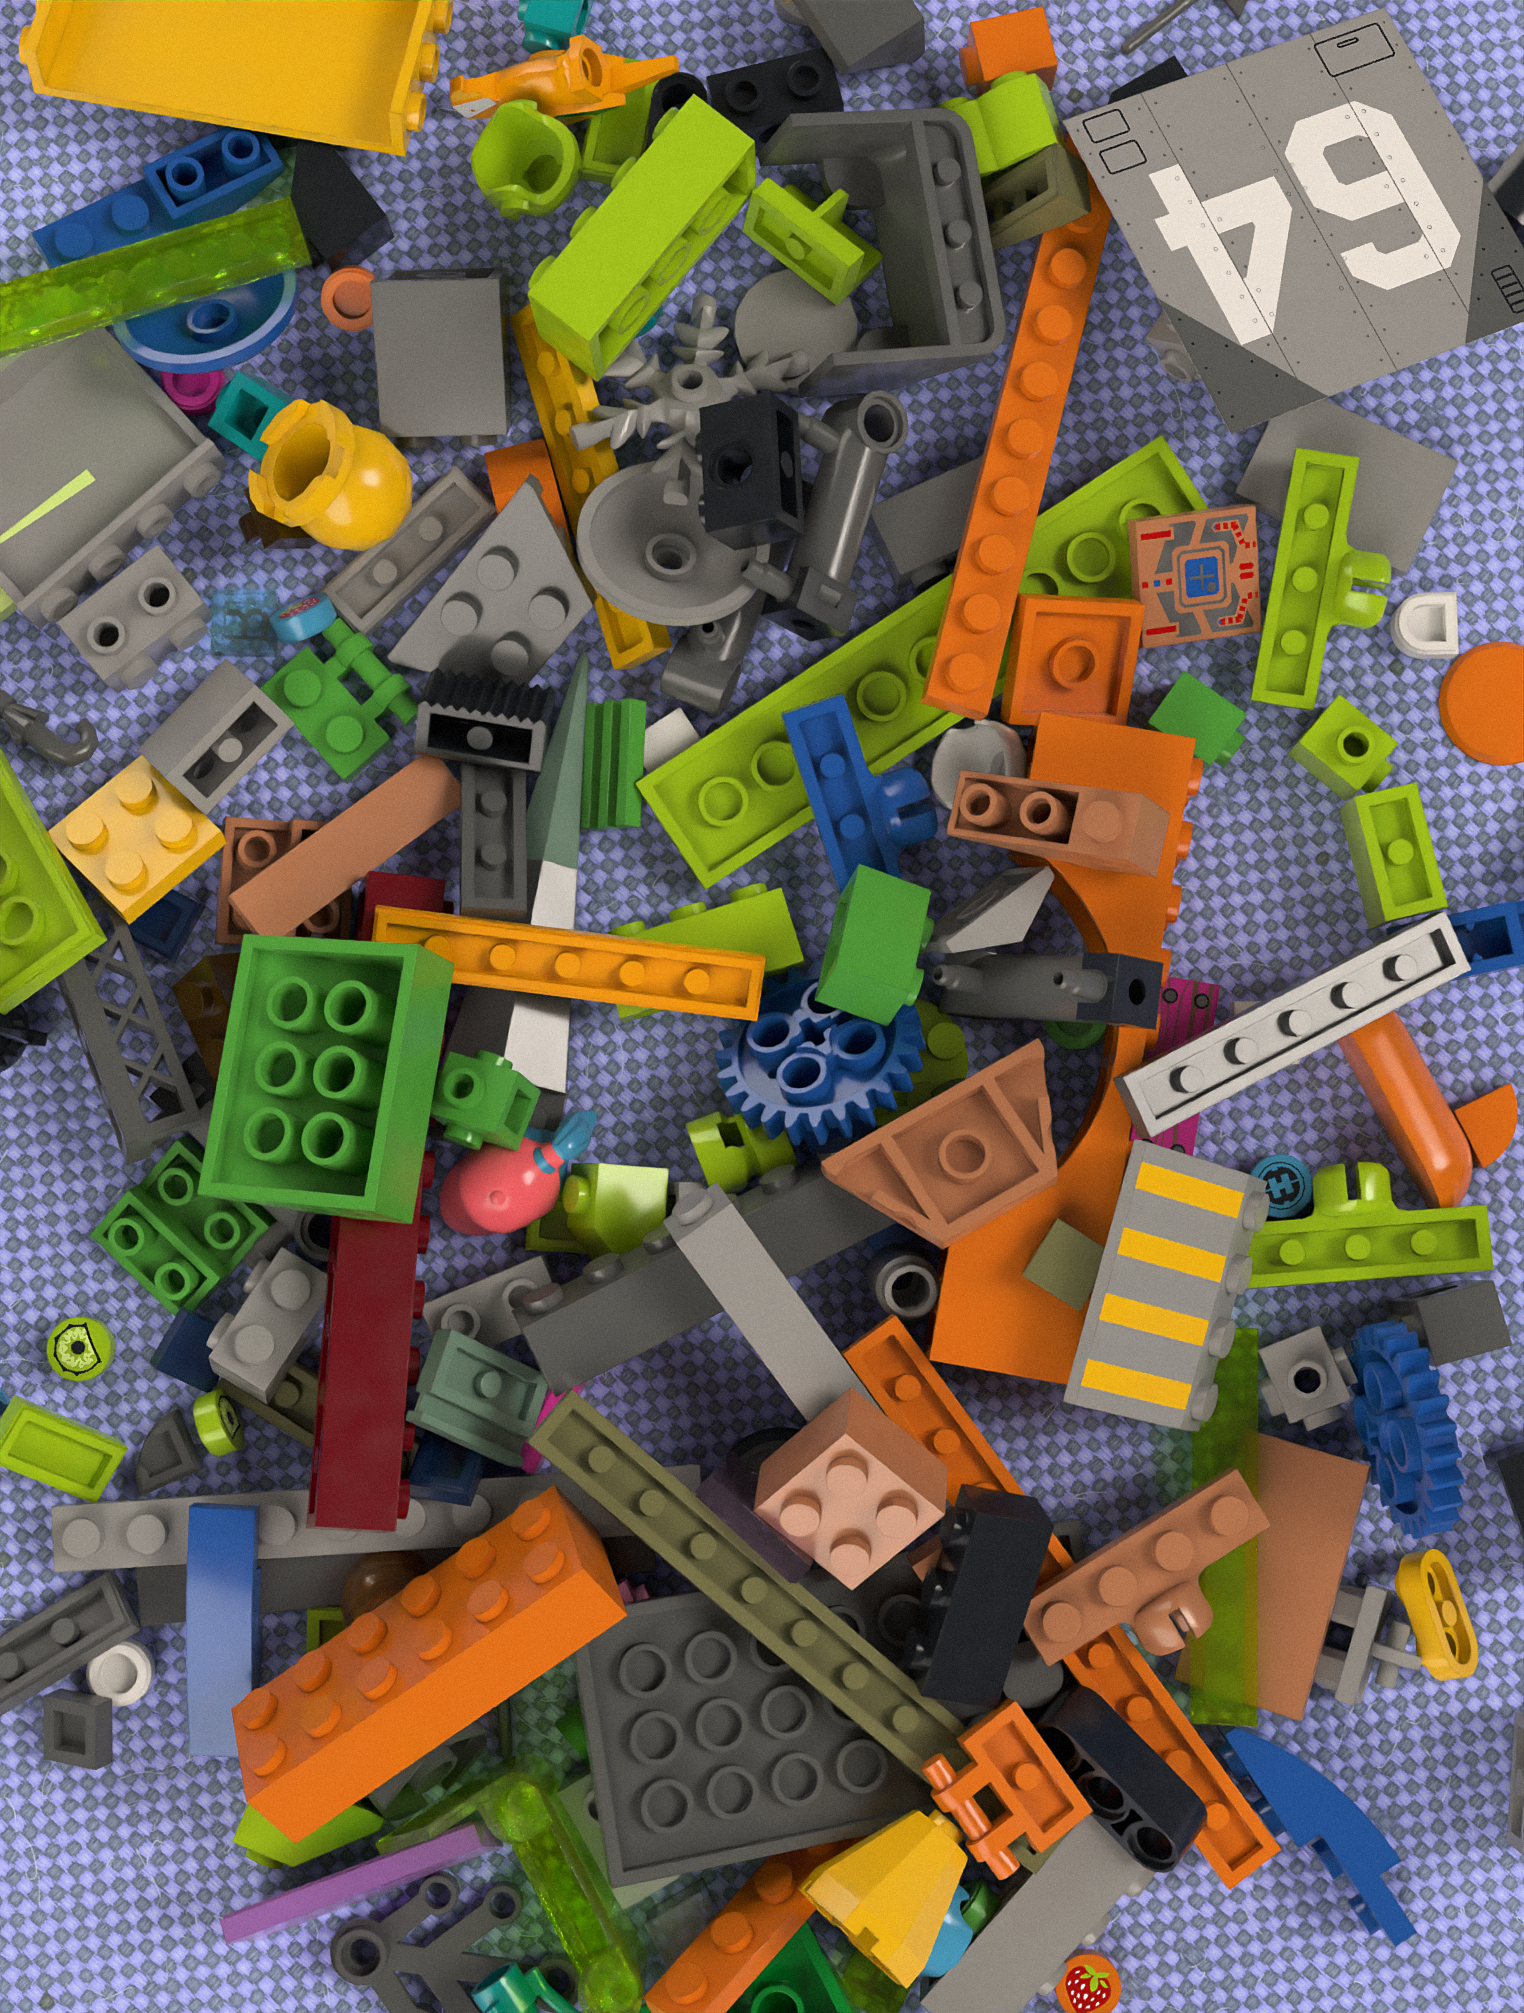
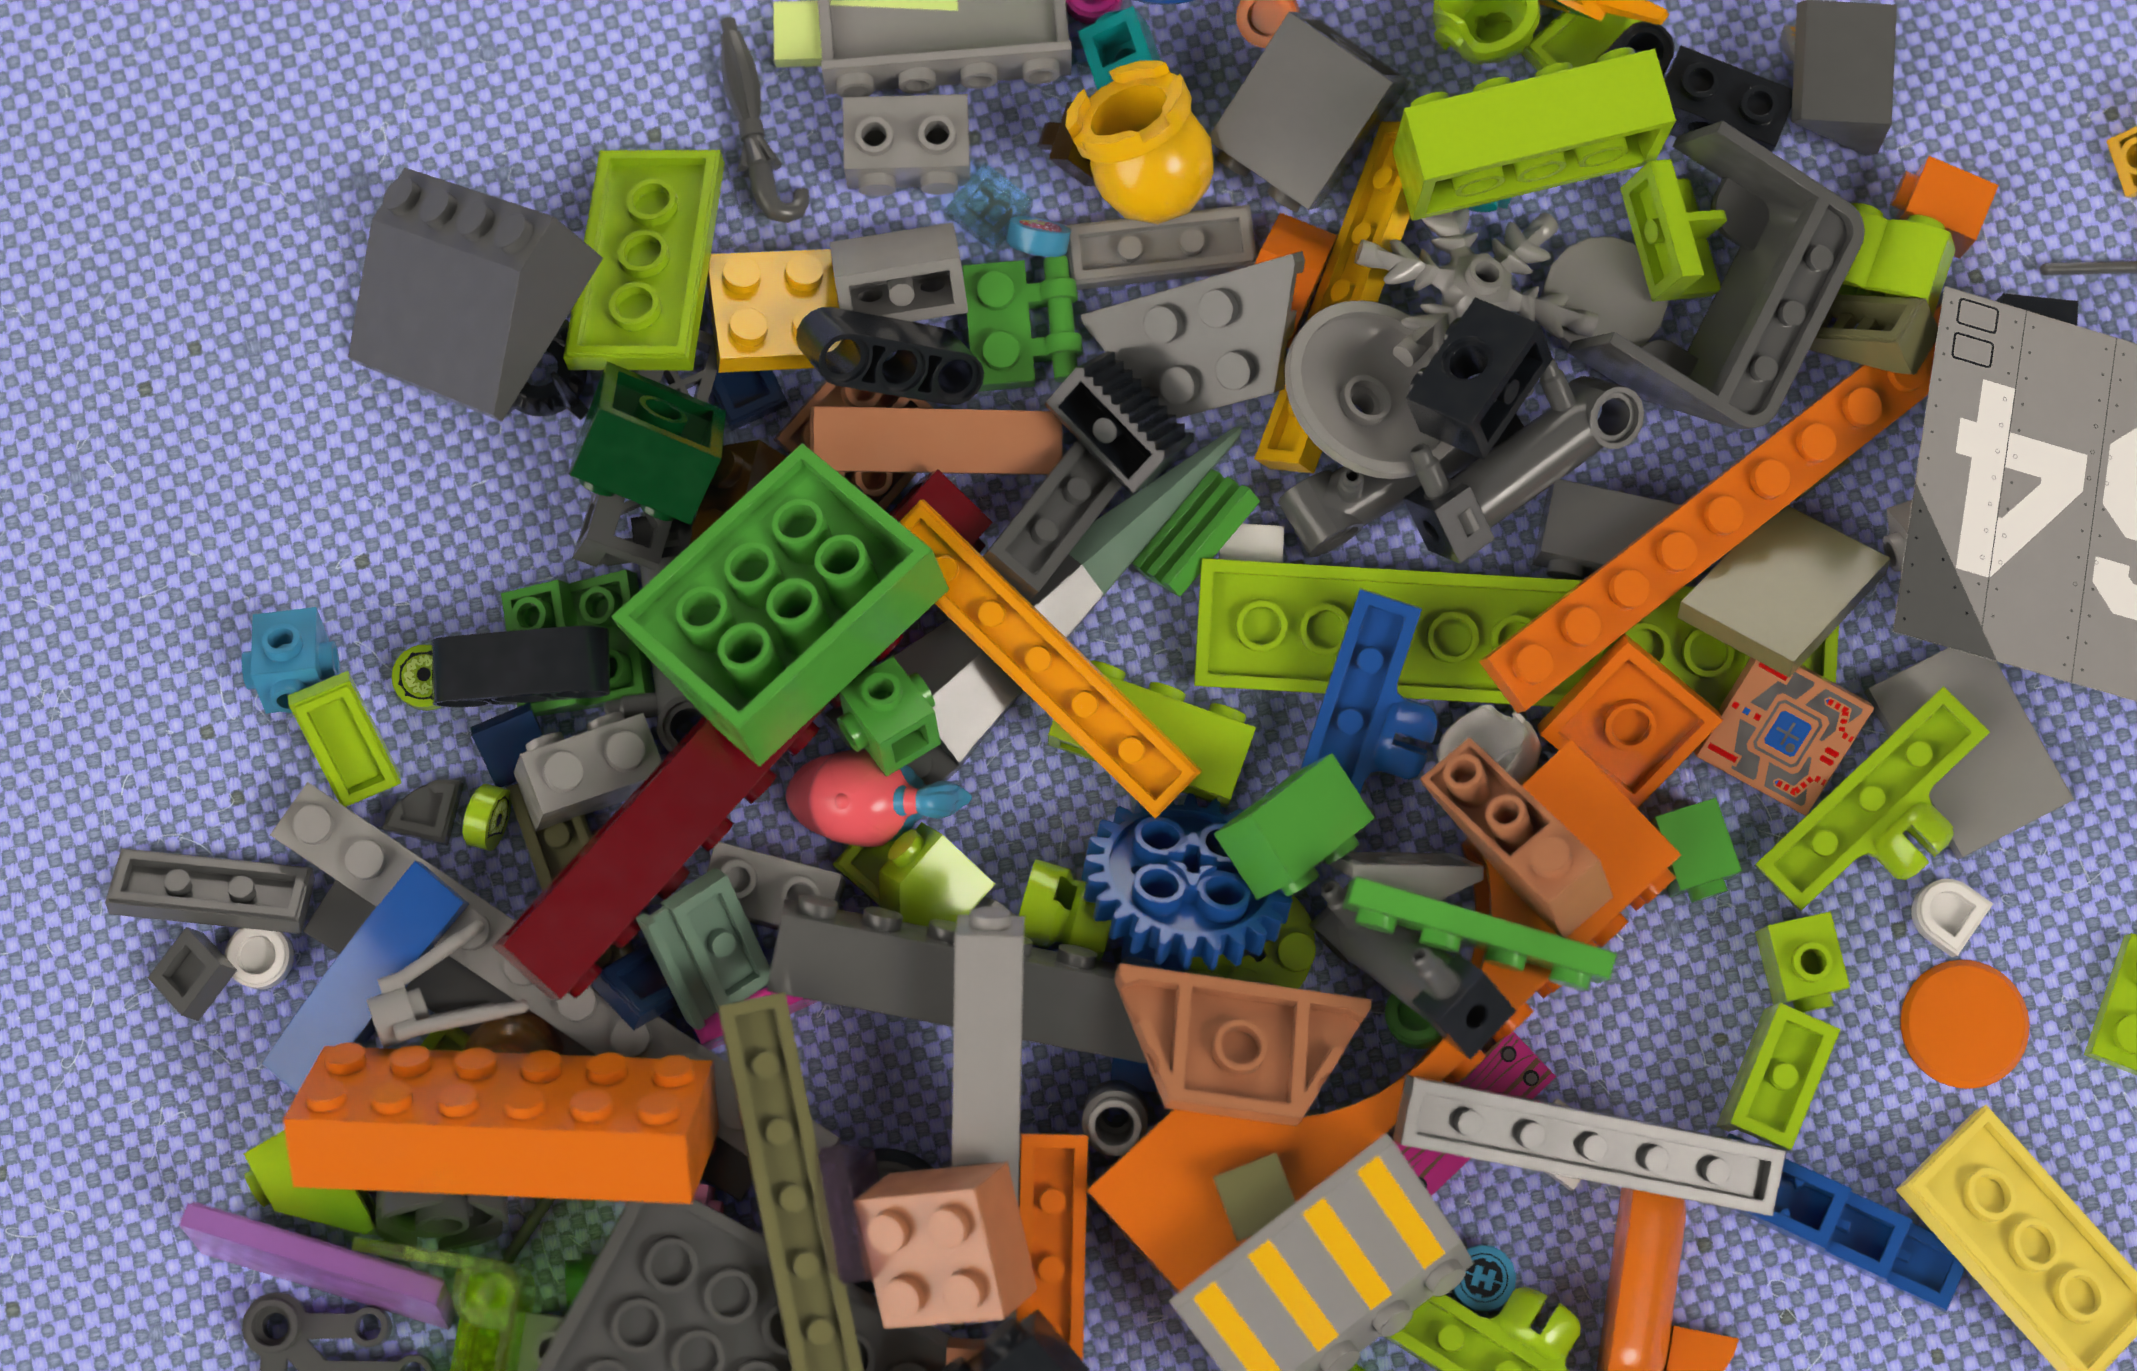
camera: 35 degrees right, 5 degrees down
none -> light grey plant [366,920,529,1048]
none -> black beam [432,626,610,707]
none -> dark green slope [569,361,726,525]
none -> black beam [796,307,984,405]
none -> bright green plate [1342,876,1617,991]
none -> olive tile [1677,505,1891,678]

